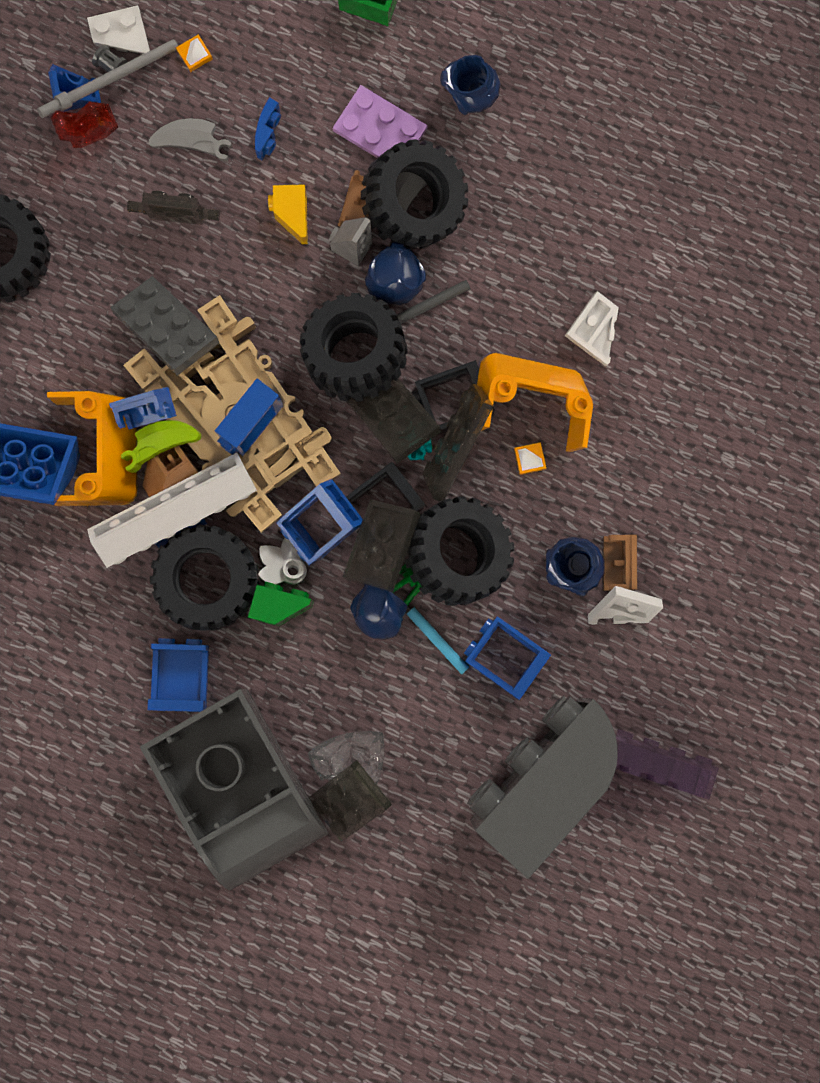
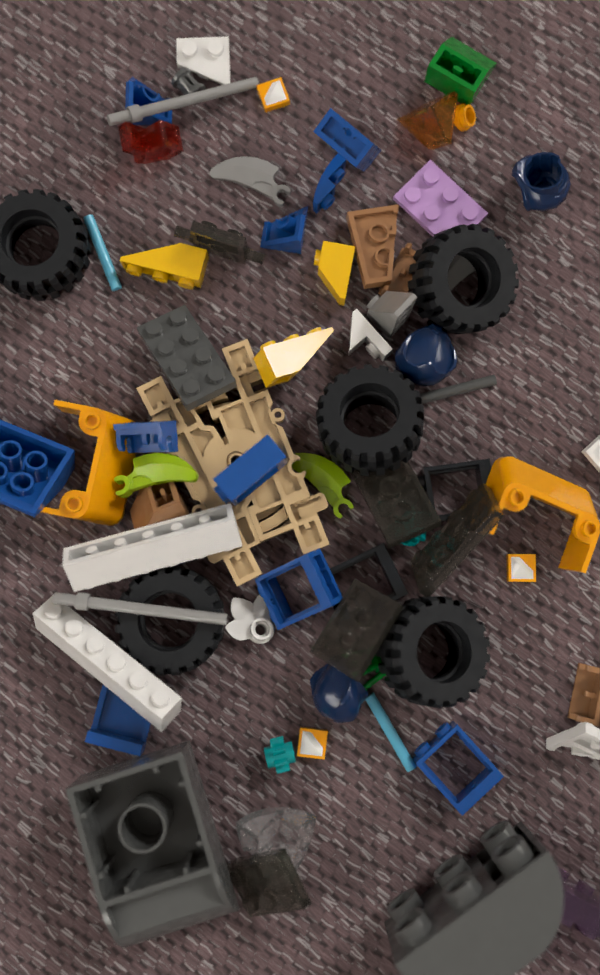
camera: 15 degrees right, 0 degrees up
green slope [248,582,314,626] -> none
dark blue helmet [546,537,605,597] -> none
none -> white brick [33,594,182,732]
none -> light grey bar [53,592,228,625]
none -> medium azure bar [83,214,122,292]
none -> yellow slope [120,243,209,289]
none -> slope [253,327,334,388]
none -> blue slope [260,205,309,254]
none -> teal gear [264,736,296,774]
none -> lime piece [292,453,354,519]
none -> tile [297,727,328,760]
none -> blue window [313,108,381,172]
none -> medium nougat wing [346,204,399,289]
none -> white slope [348,309,393,362]
none -> clear orange slope [397,91,458,150]
none -> light orange plate [452,103,476,132]

